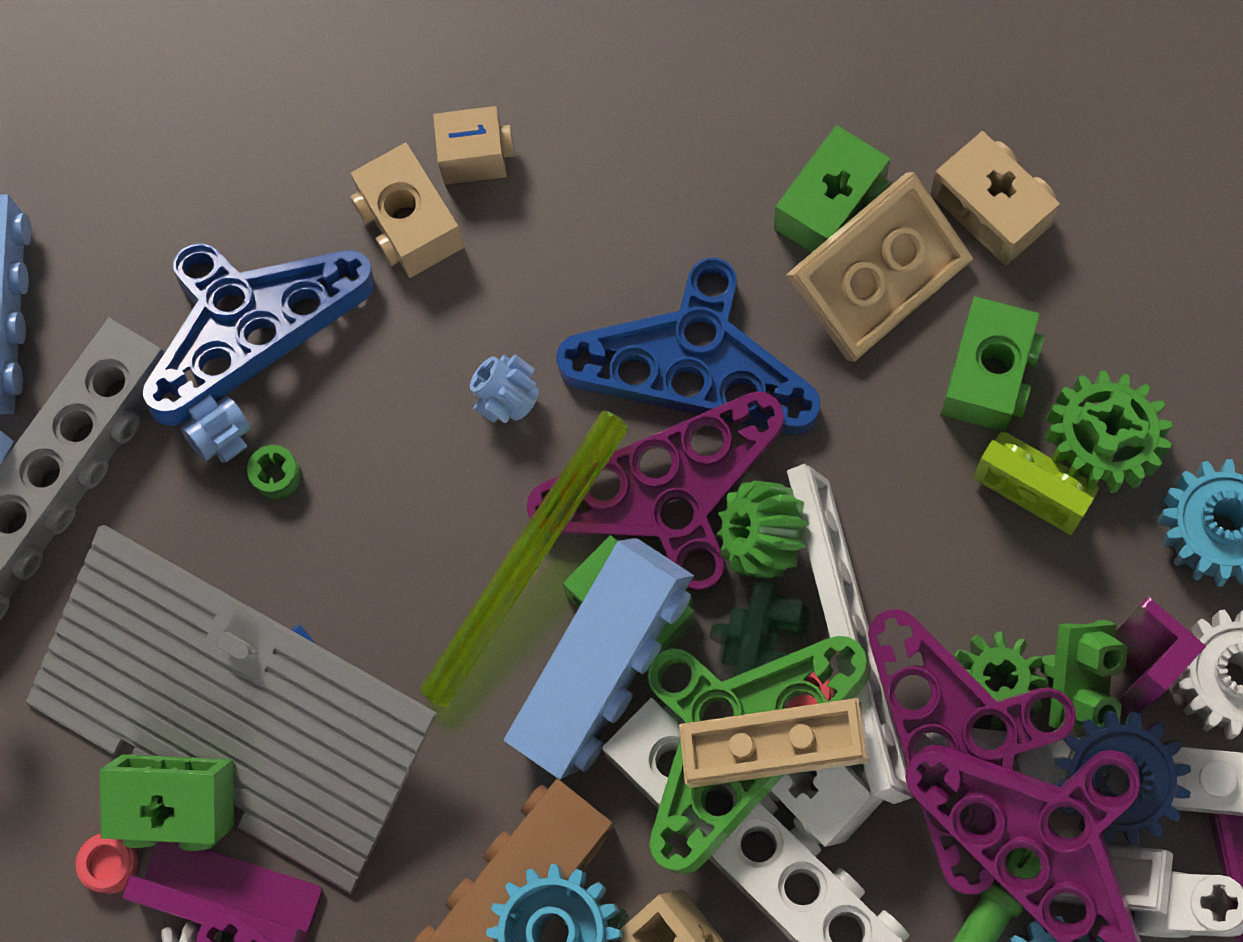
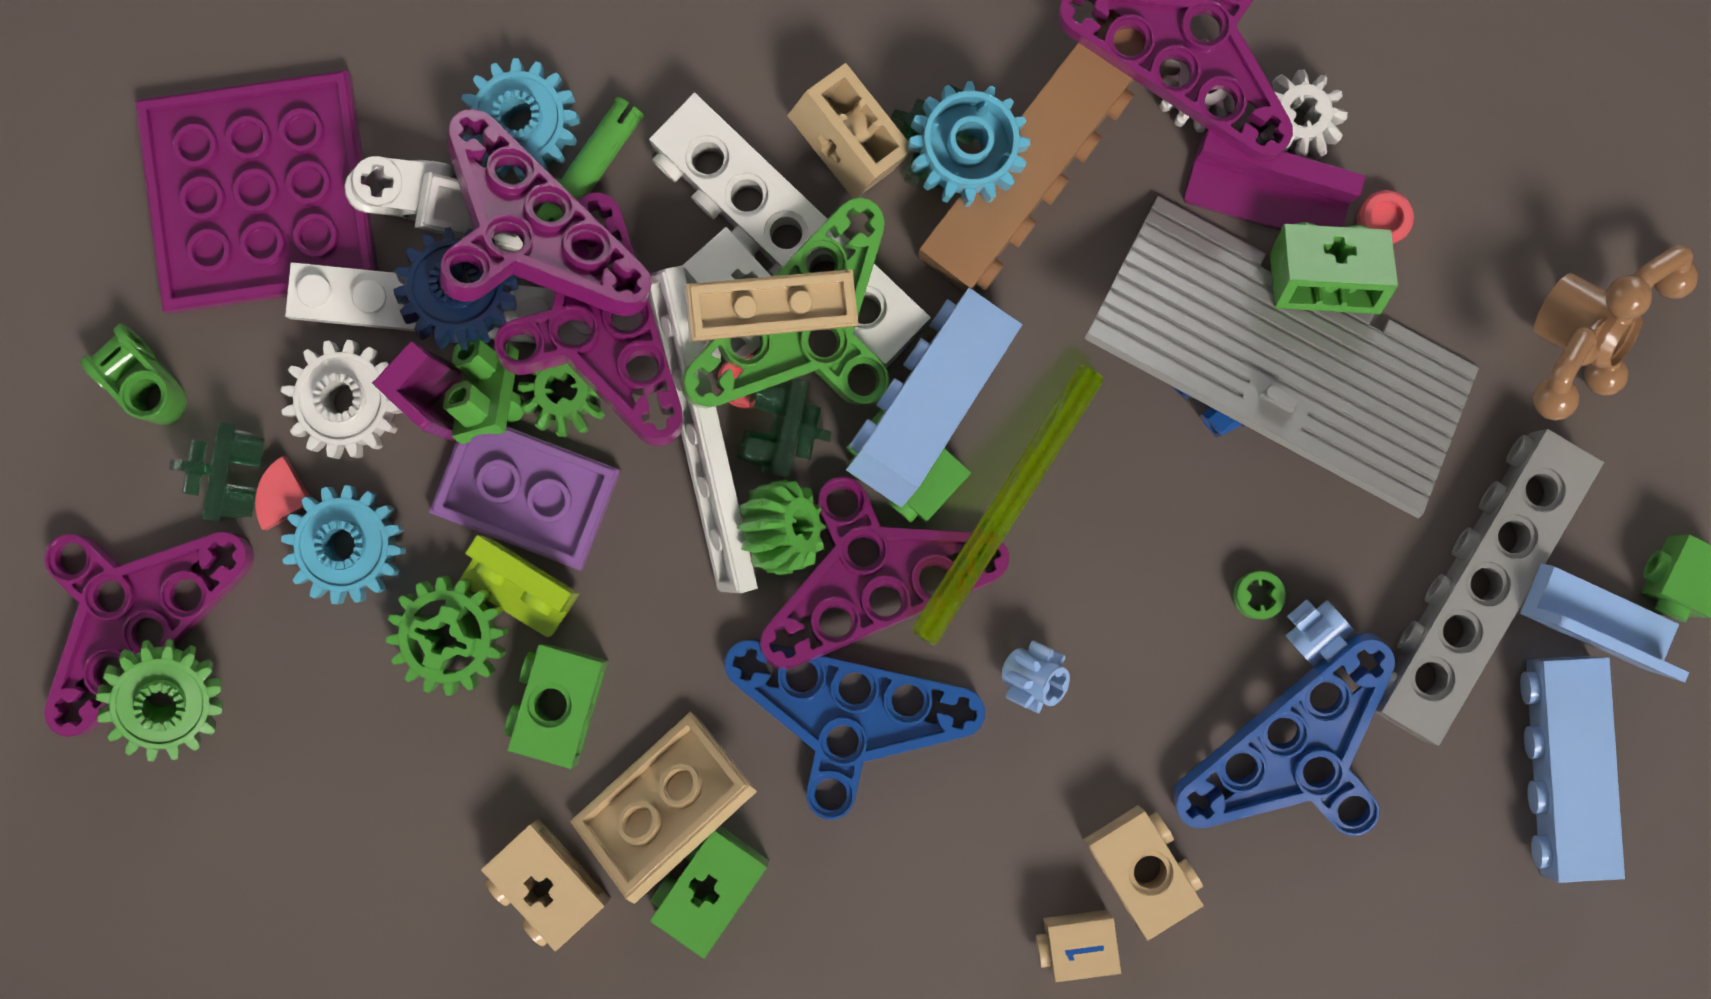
camera: 170 degrees right, 15 degrees up
none -> medium lavender tile [429,427,621,571]

